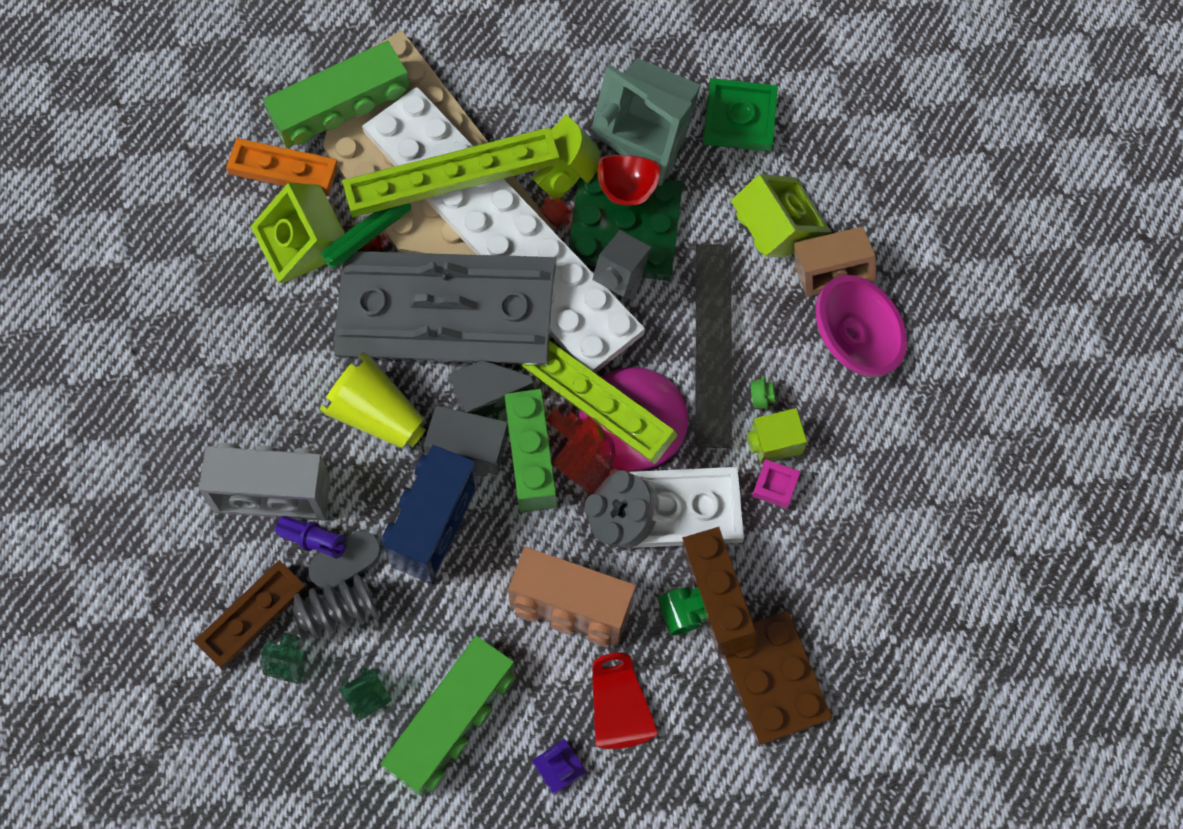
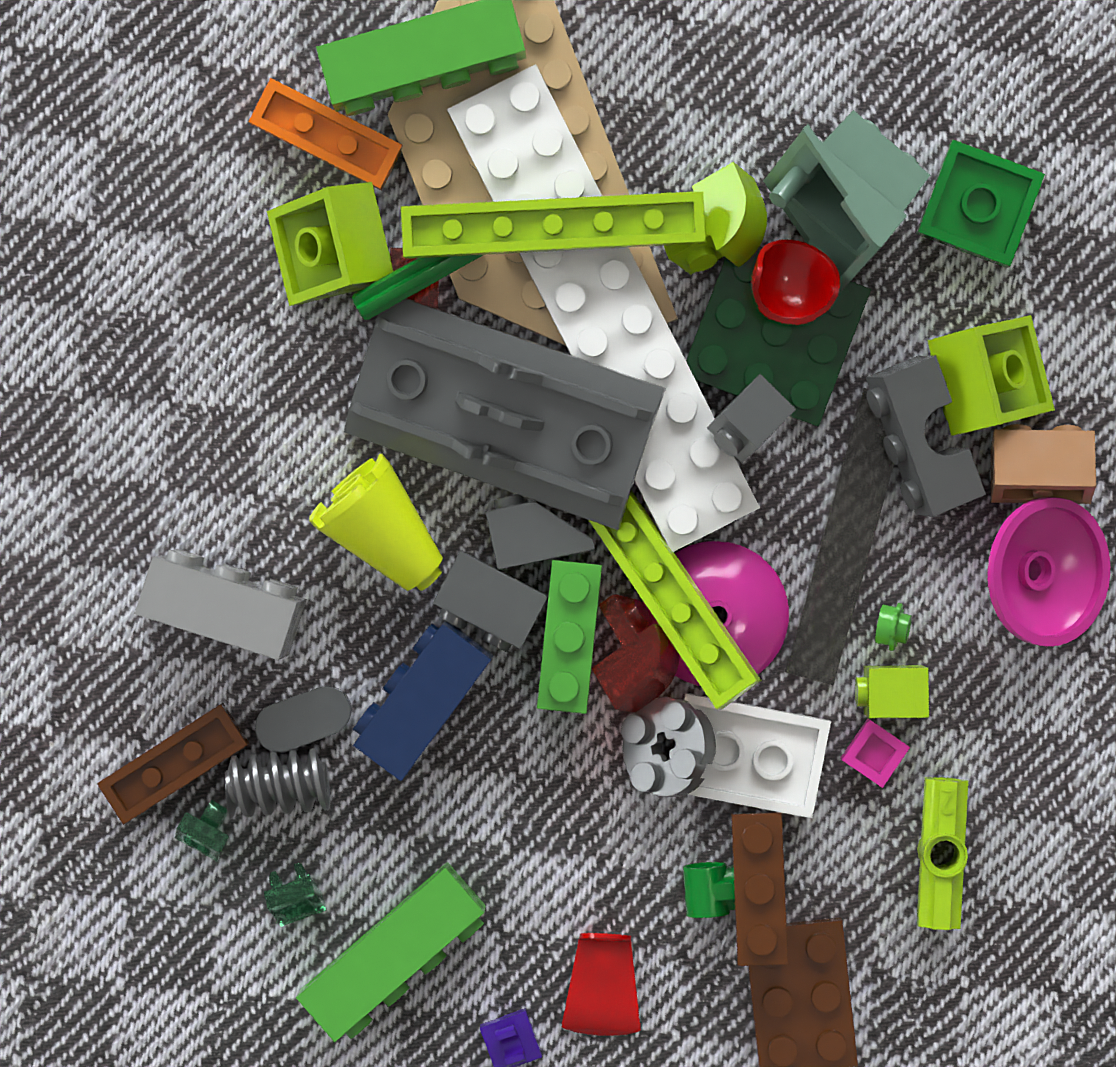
camera: 15 degrees right, 20 degrees up
dark purple axle [275,516,347,559] -> none
nougat brick [508,546,636,647] -> none
clear red plate [539,197,571,229] -> none
none -> dark grey arch [866,355,986,517]
none -> lime piece [917,777,968,930]

